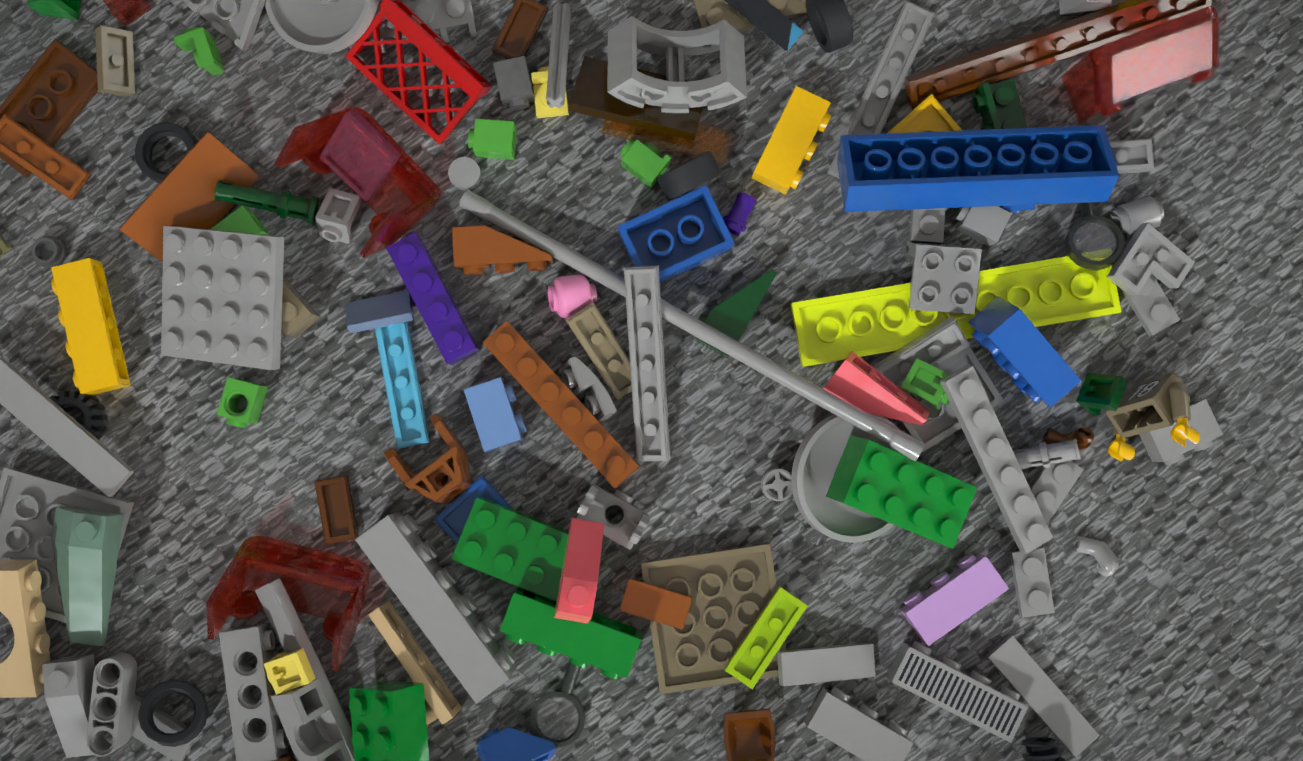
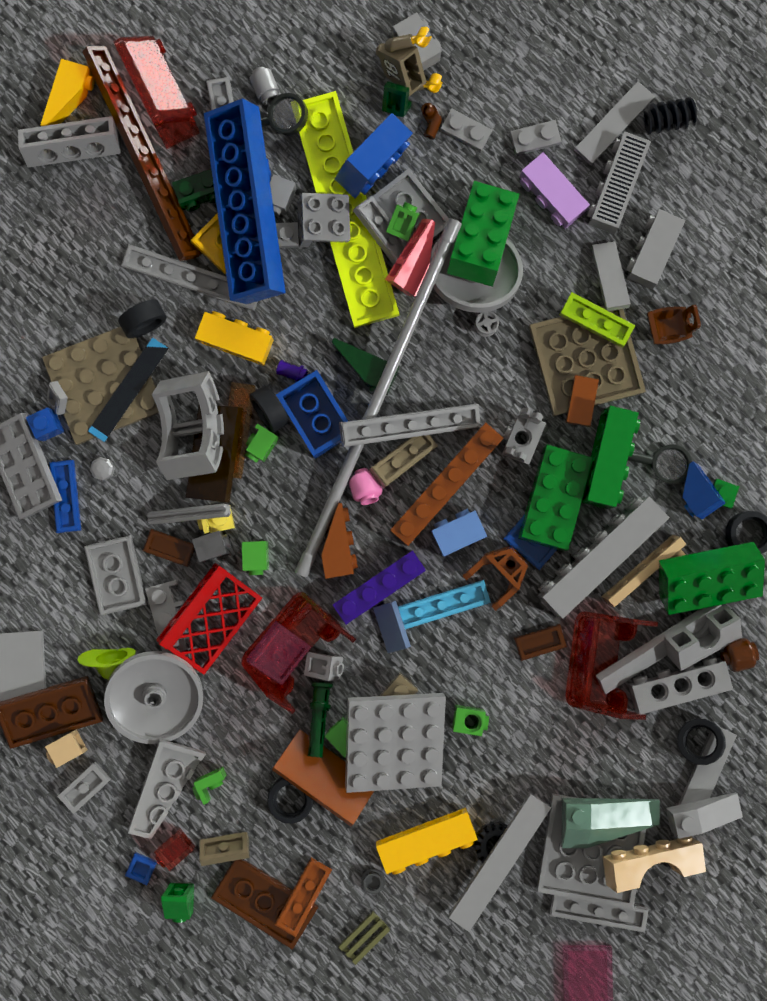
camera: 95 degrees left, 0 degrees up
light grey beam [86,653,138,757] -> none
light yellow bracket [264,648,316,695] -> none
light grey tile [448,157,481,190] -> none
coral slope [554,518,604,624] -> none
light grey slope [561,357,617,422] -> none
light grey plate [940,365,1053,554] -> none
light grey pin [1013,439,1081,469] -> none
light grey arm [1074,536,1119,577] -> none
light grey plate [1106,223,1195,296] -> none
light grey plate [1120,274,1180,337] -> none

